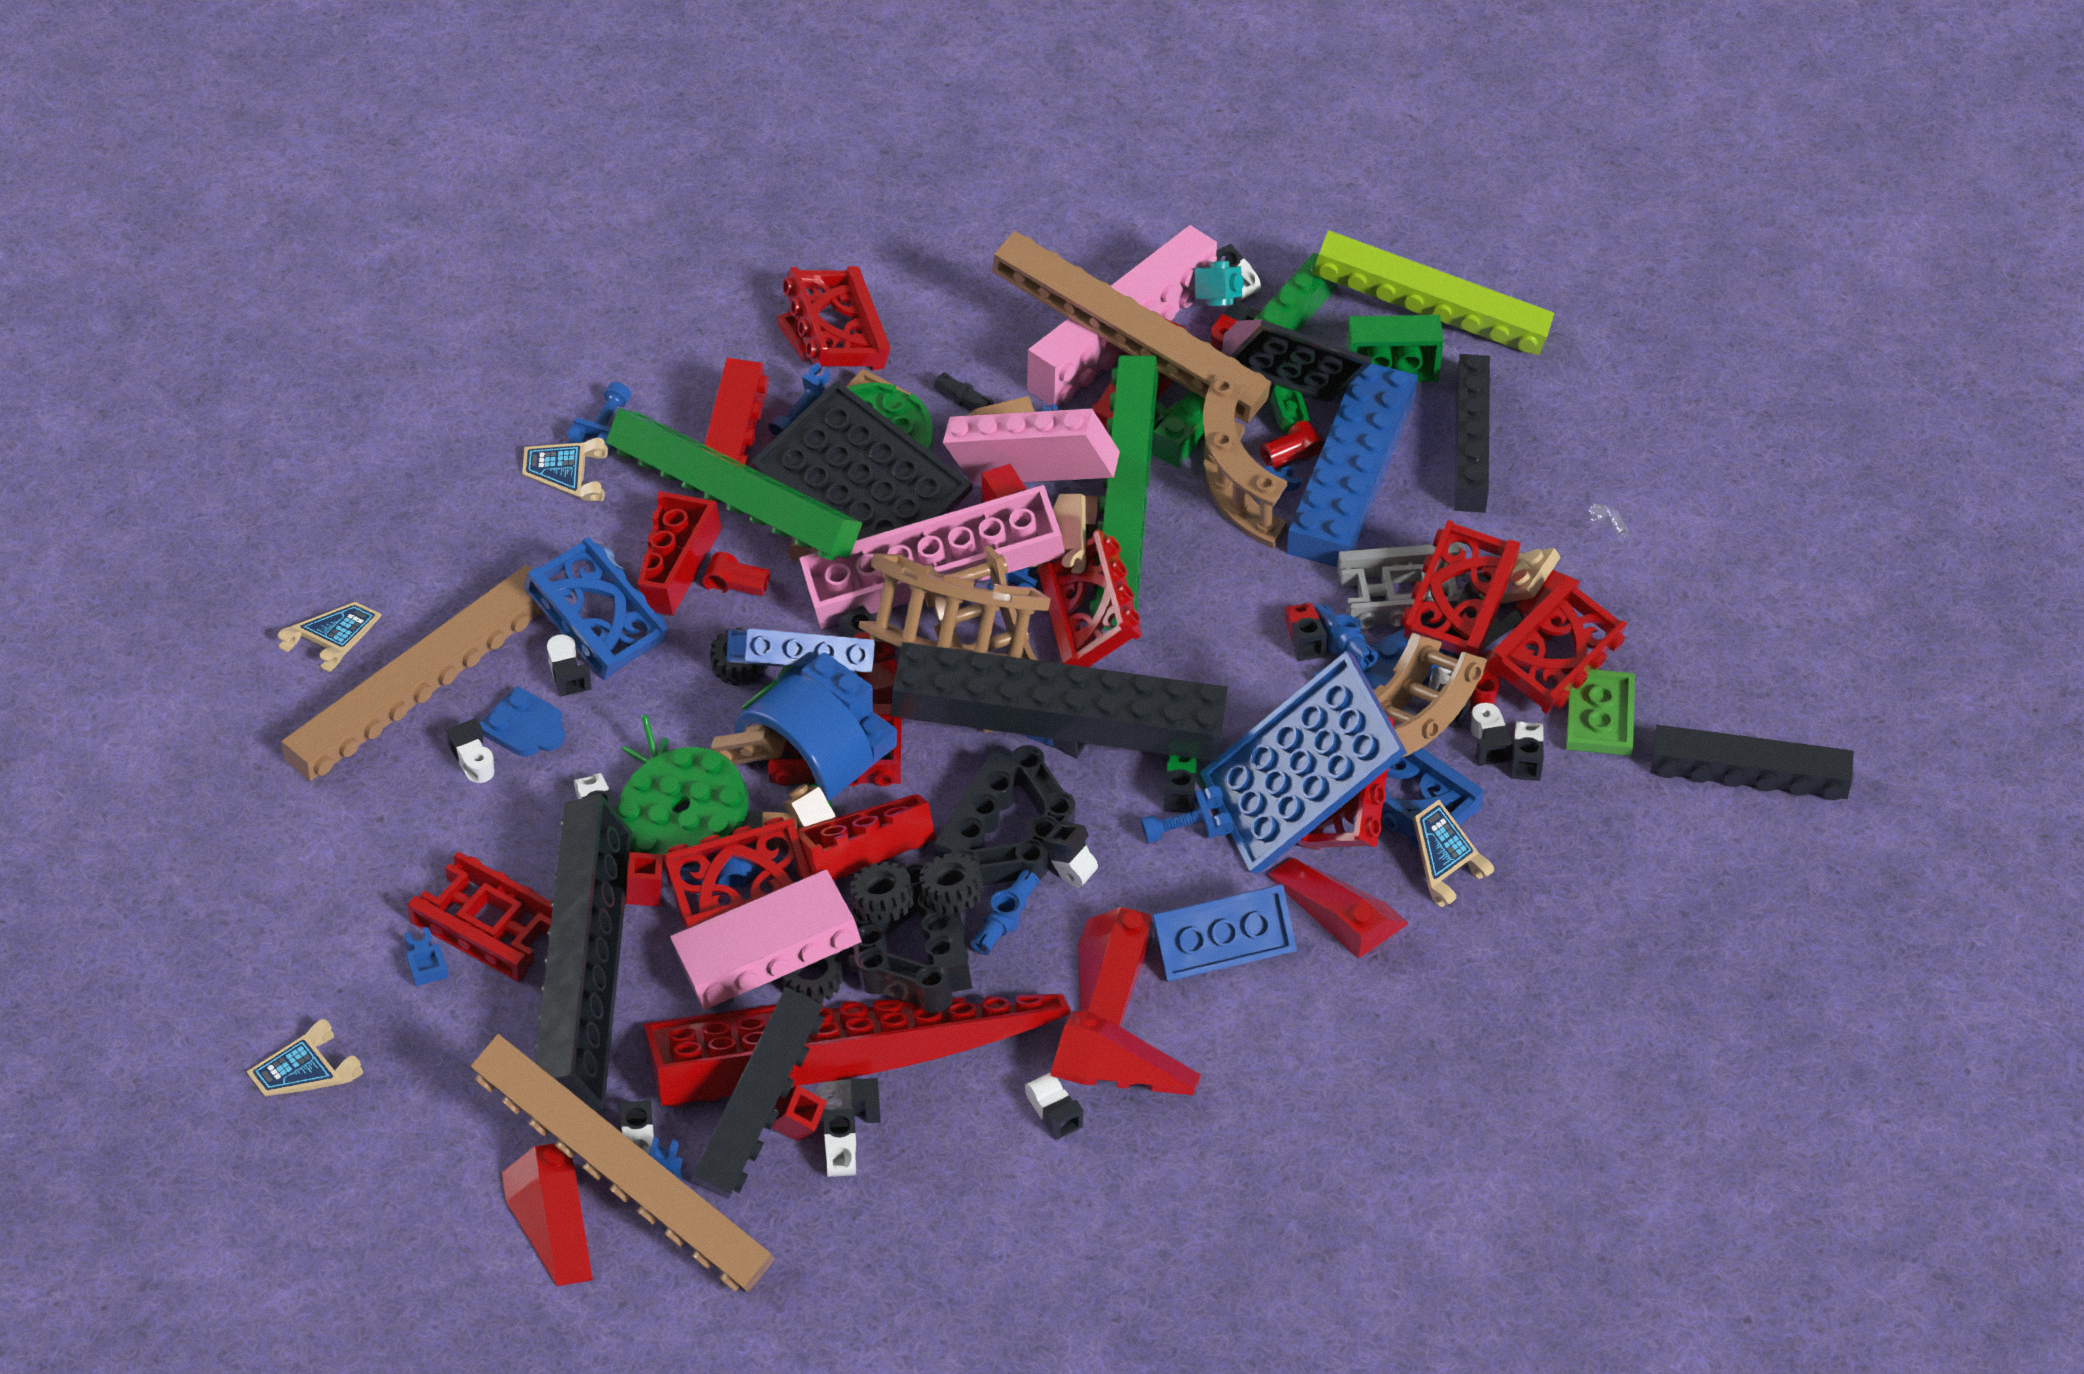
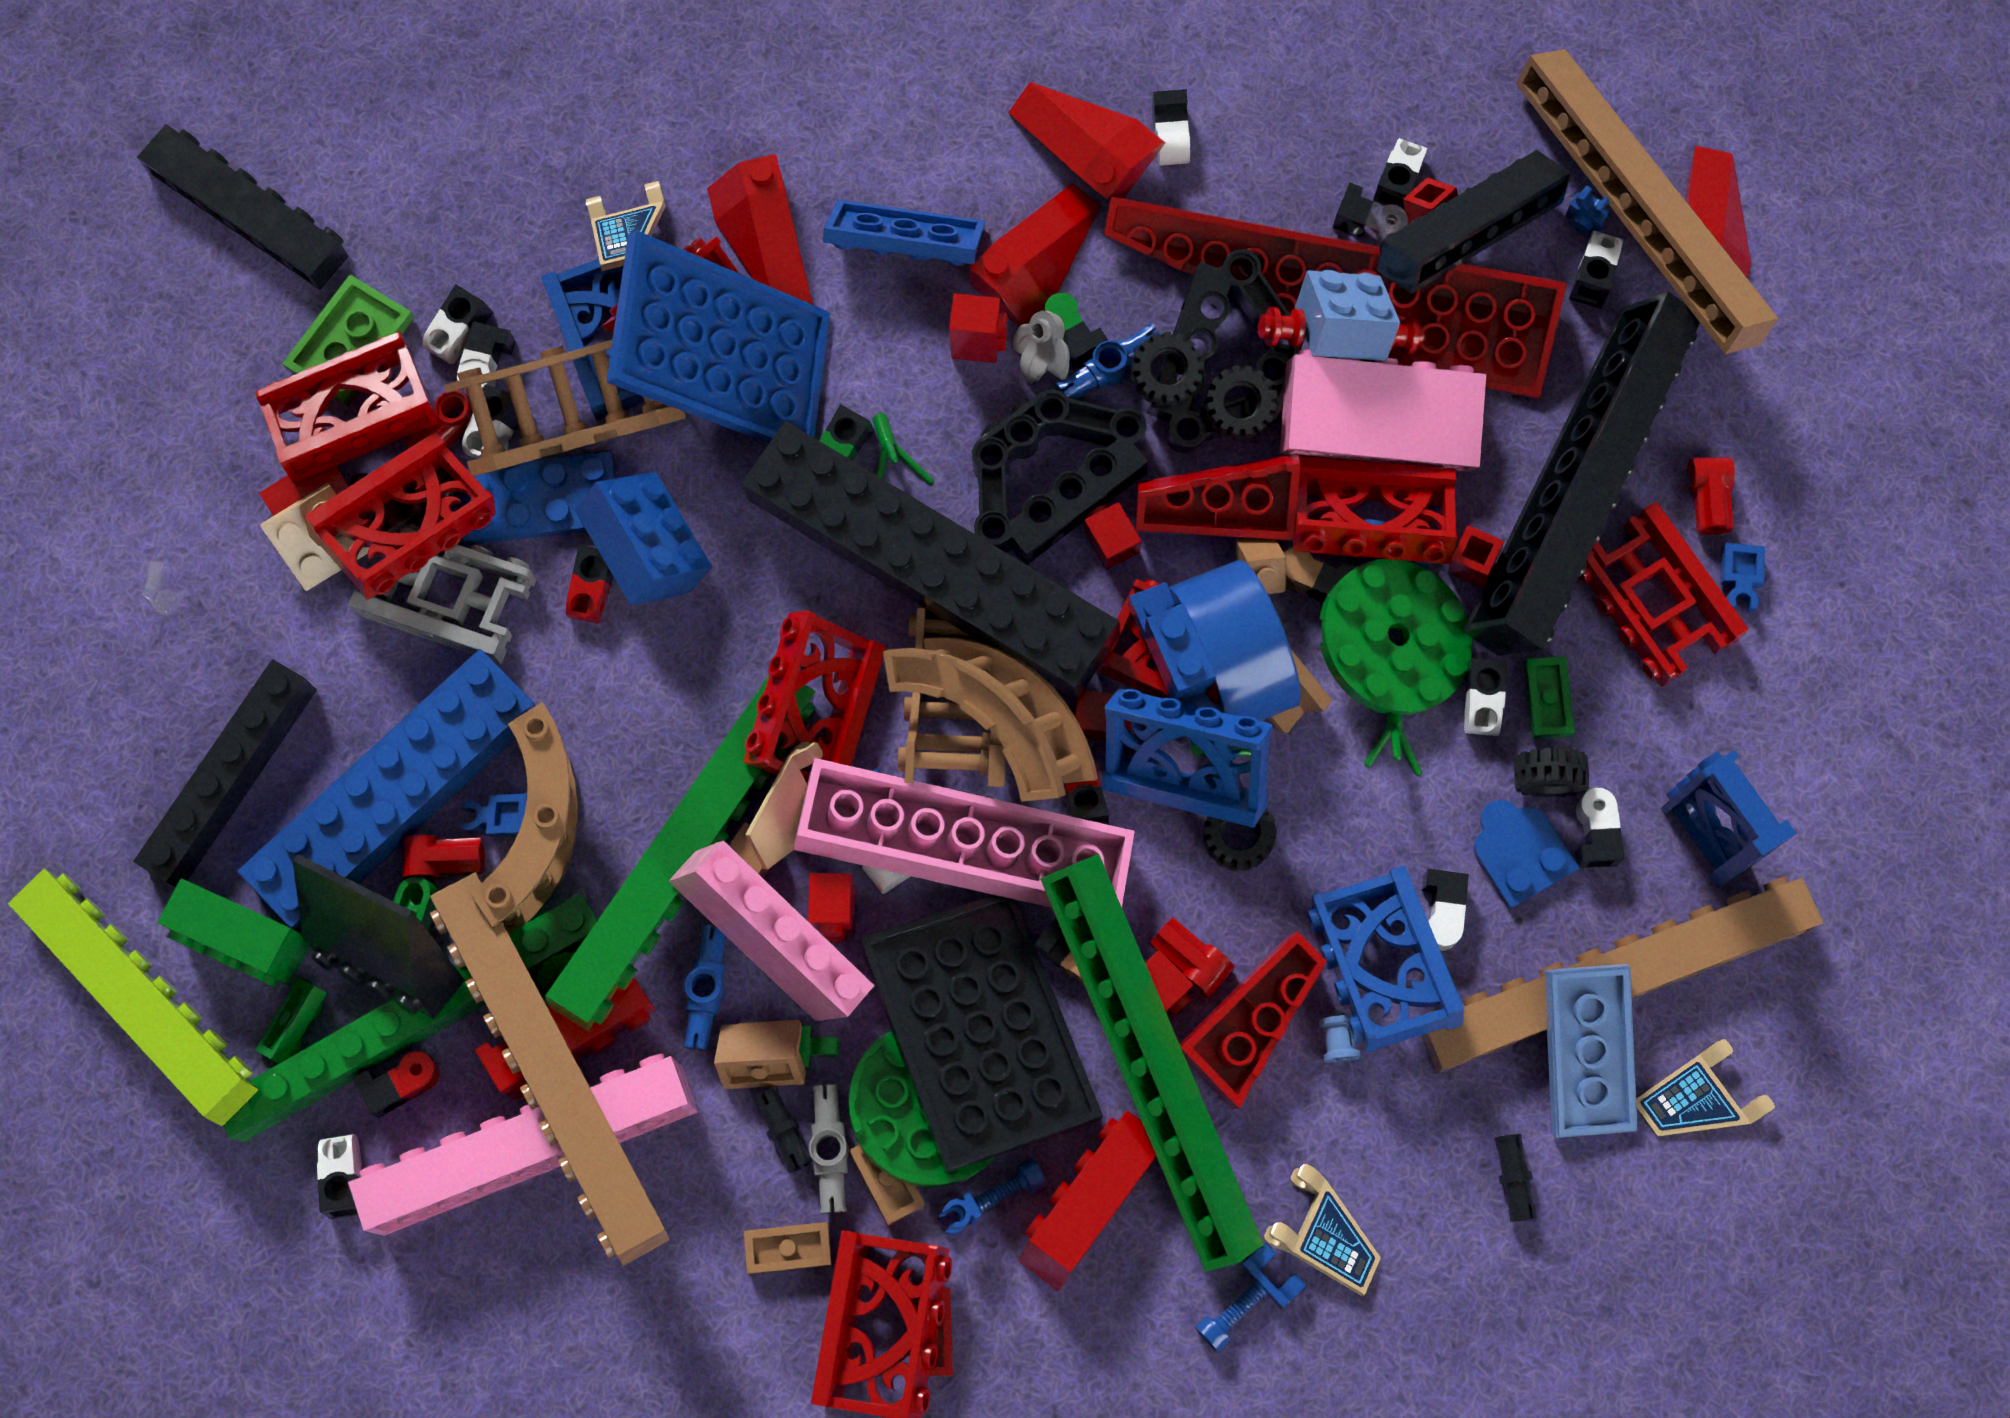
camera: 150 degrees left, 25 degrees up
flag [246,1019,363,1096] -> none
leg [1042,821,1098,888] -> none
blue bar [1140,786,1234,844] -> none
teal brick [1194,261,1244,306] -> none
blue pin [1314,604,1378,667] -> none
none -> green plate [255,977,327,1063]
none -> blue brick [575,472,713,606]
none -> medium nougat plate [744,1222,832,1274]
none -> light grey pin [809,1085,849,1214]
none -> green plant [872,413,934,485]
none -> red brick [949,293,1008,363]
none -> light grey plate [1013,310,1070,385]
none -> leg [1045,293,1108,370]
none -> red brick [1084,502,1142,570]
none -> red brick [1145,950,1194,1017]
none -> medium blue brick [1258,270,1424,361]
none -> black pin [1494,1134,1537,1222]
none -> black tyre [1514,748,1589,797]
none -> green plate [1523,656,1575,739]
none -> medium blue tile [1544,964,1637,1138]
none -> blue fence [1661,750,1797,888]
none -> red piece [1687,457,1735,535]

